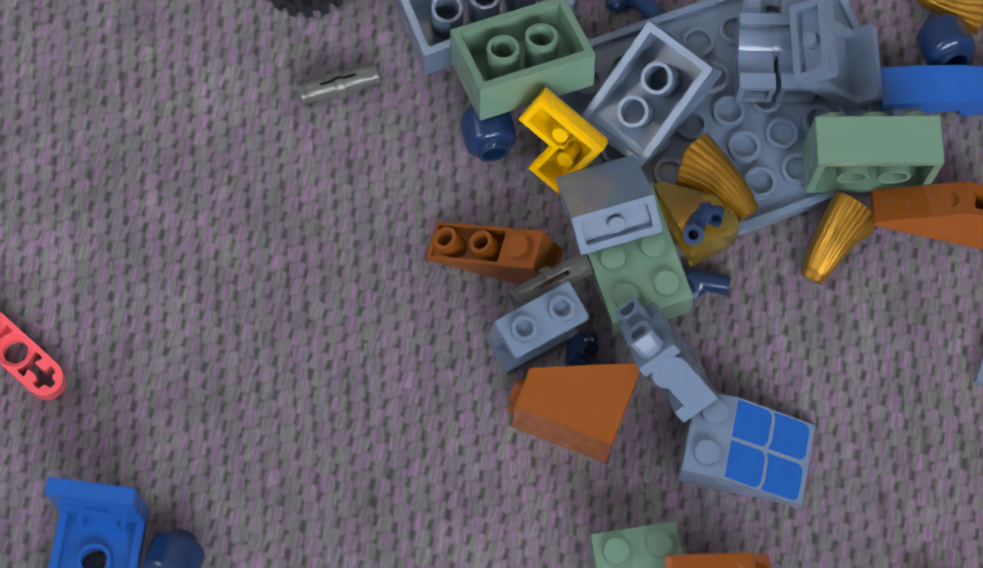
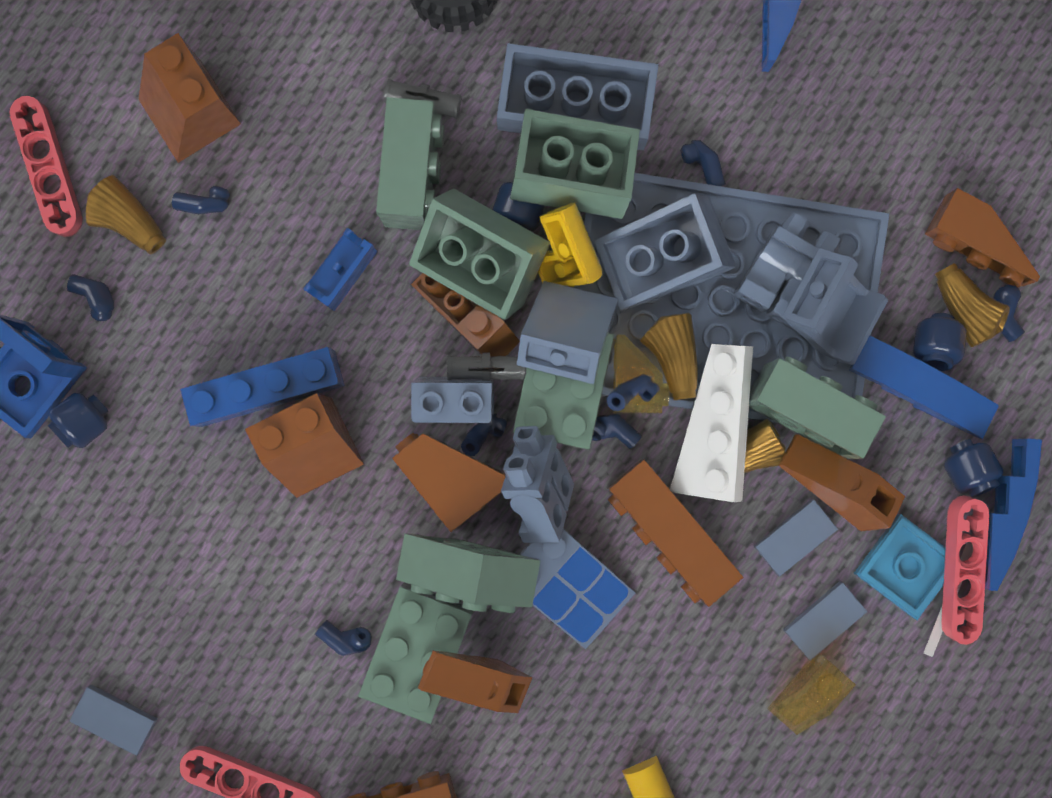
camera: 35 degrees right, 15 degrees up
none -> dark blue arm [67,274,114,321]
none -> pearl gold piece [86,175,166,254]
none -> dark orange slope [139,33,241,163]
none -> dark blue arm [171,186,230,215]
none -> blue brick [180,347,345,427]
none -> dark orange slope [245,393,364,498]
none -> blue hinge [303,228,377,311]
none -> sand green brick [376,97,445,230]
none -> sand green brick [396,533,540,613]
none -> sand green brick [409,188,550,320]
none -> dark orange brick [607,459,744,607]
none -> white wing [670,344,753,502]
none -> sand blue tile [754,499,838,577]

